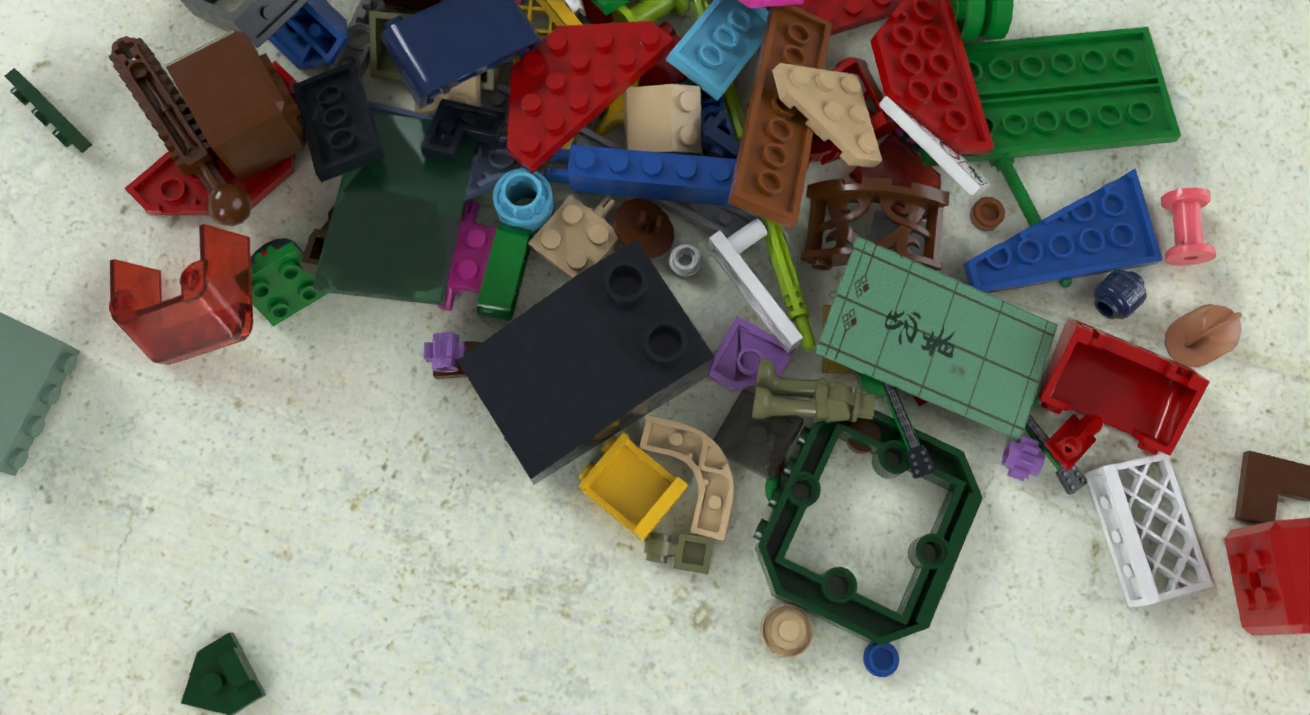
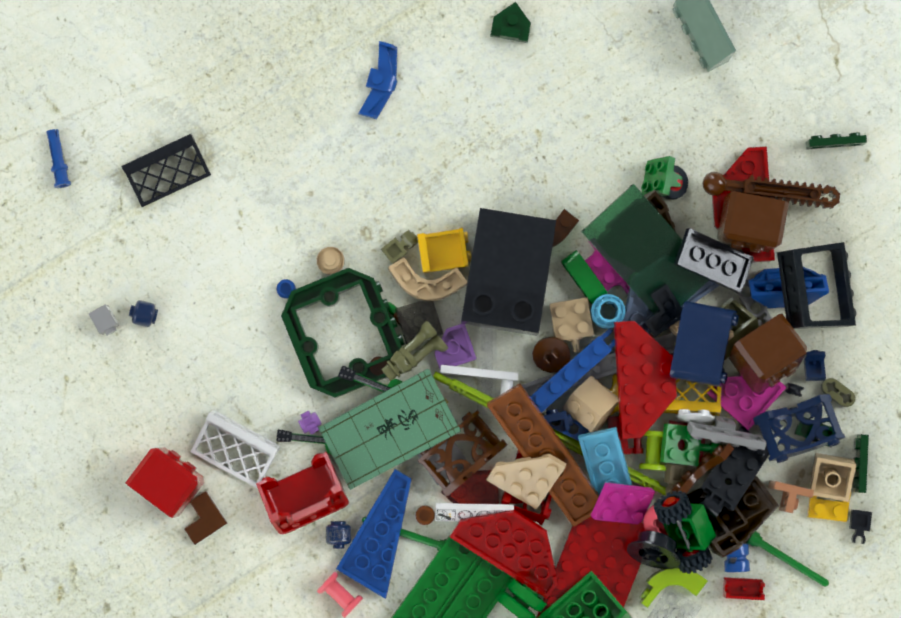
camera: 140 degrees right, 10 degrees up
clear red windscreen [109,224,253,365] -> none
medium lavender gear [424,332,467,372] -> none
white plate [669,244,702,277] -> none
red hinge [1044,414,1103,471] -> none
nougat piece [1165,304,1243,367] -> none

